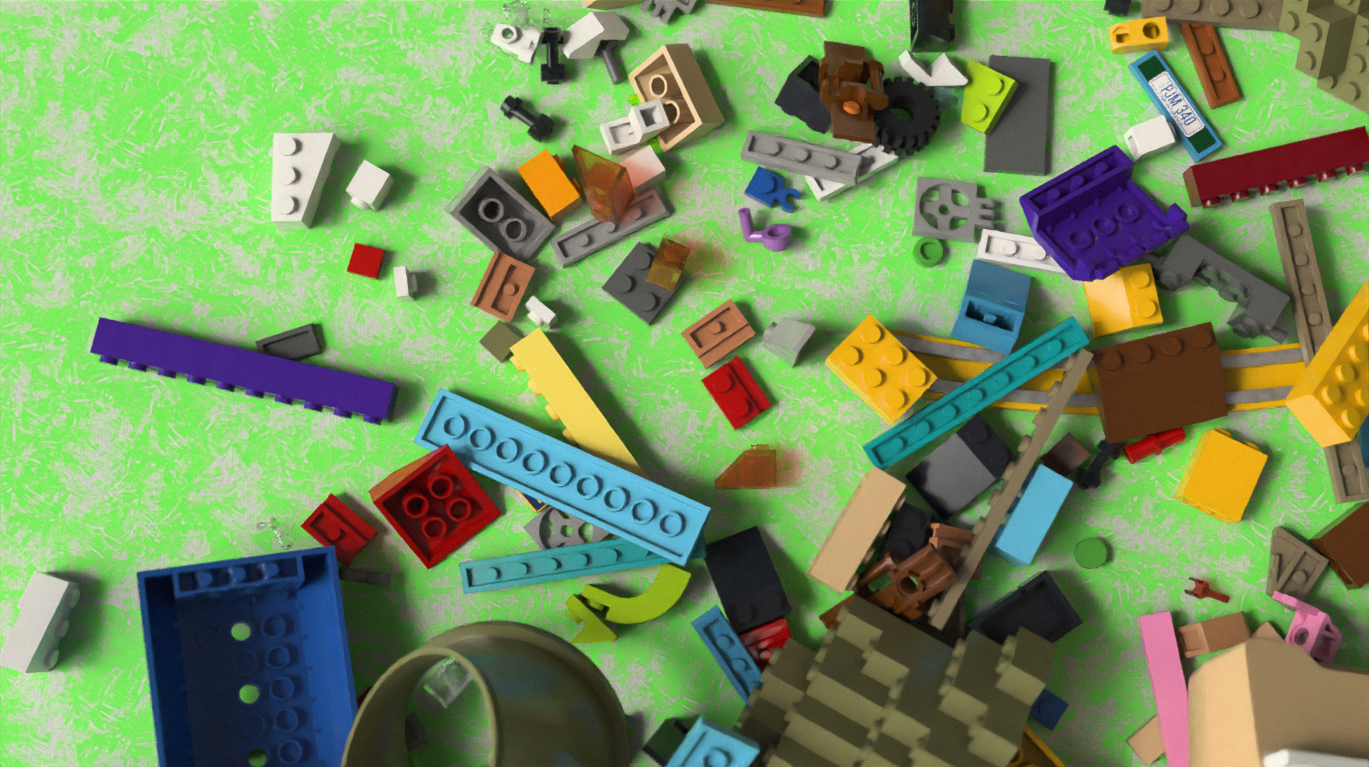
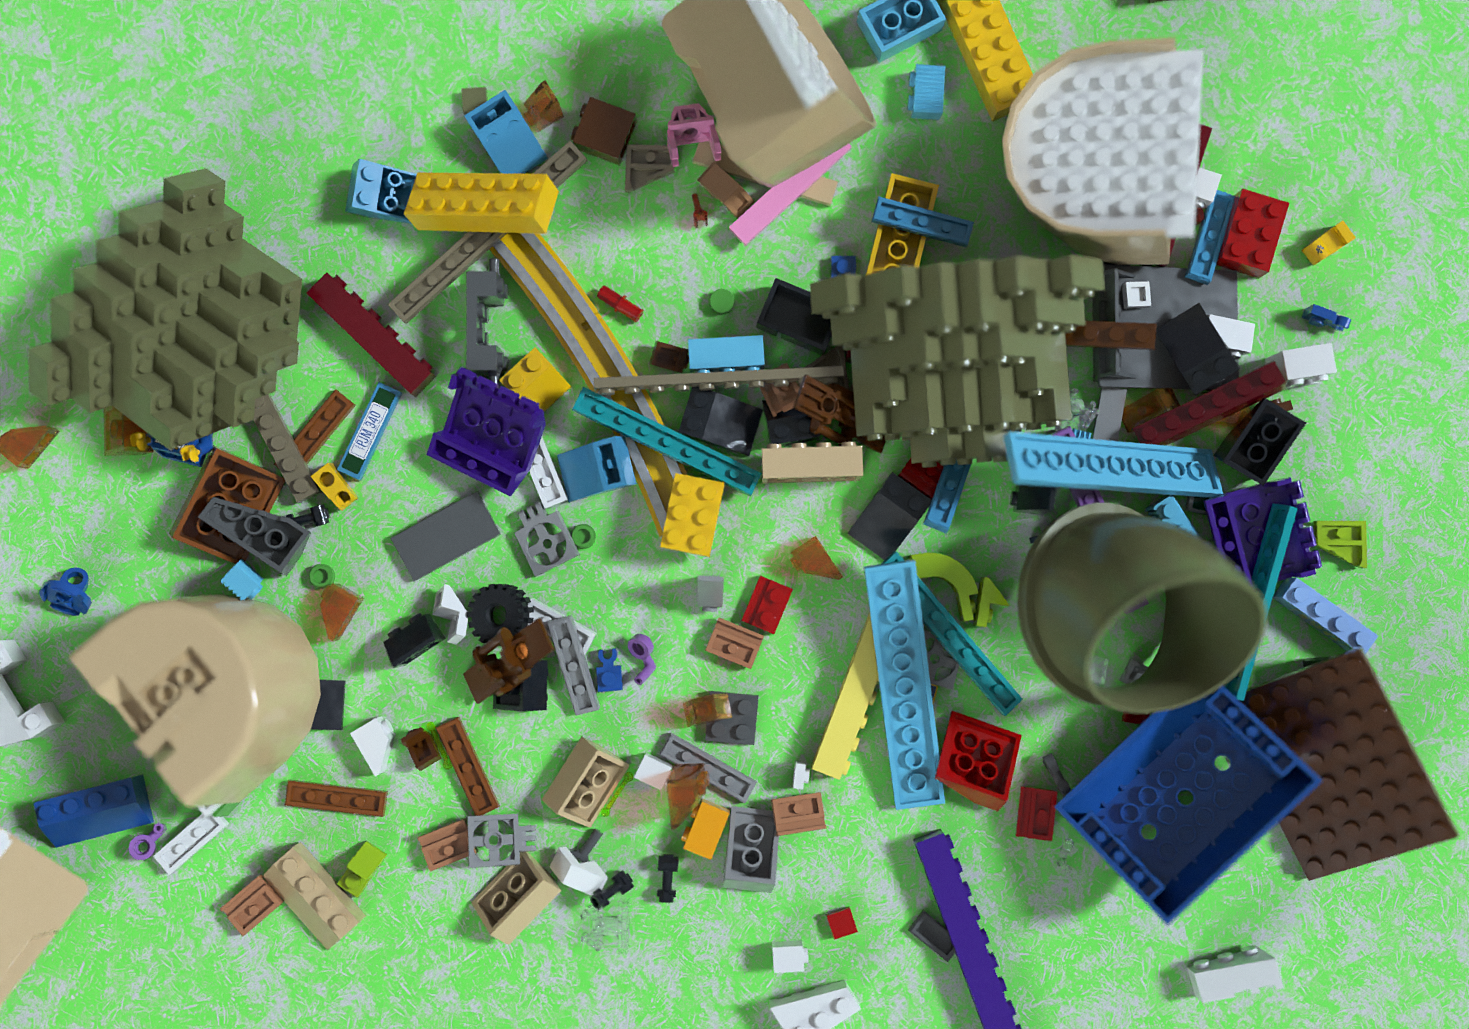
camera: 125 degrees left, 5 degrees up
white plate [393,266,417,303] -> none
olive tile [479,320,521,363] -> none
white plate [491,22,544,64] -> none
white slope [600,98,670,155] -> none
clear light blue plate [932,86,958,109] -> none
lime wing [961,58,1019,137] -> none
black bar [1076,438,1122,491] -> none
reddish brown slope [1086,322,1228,445] -> none
white brick [1123,115,1176,162] -> none
yellow brick [1173,428,1268,525] -> none

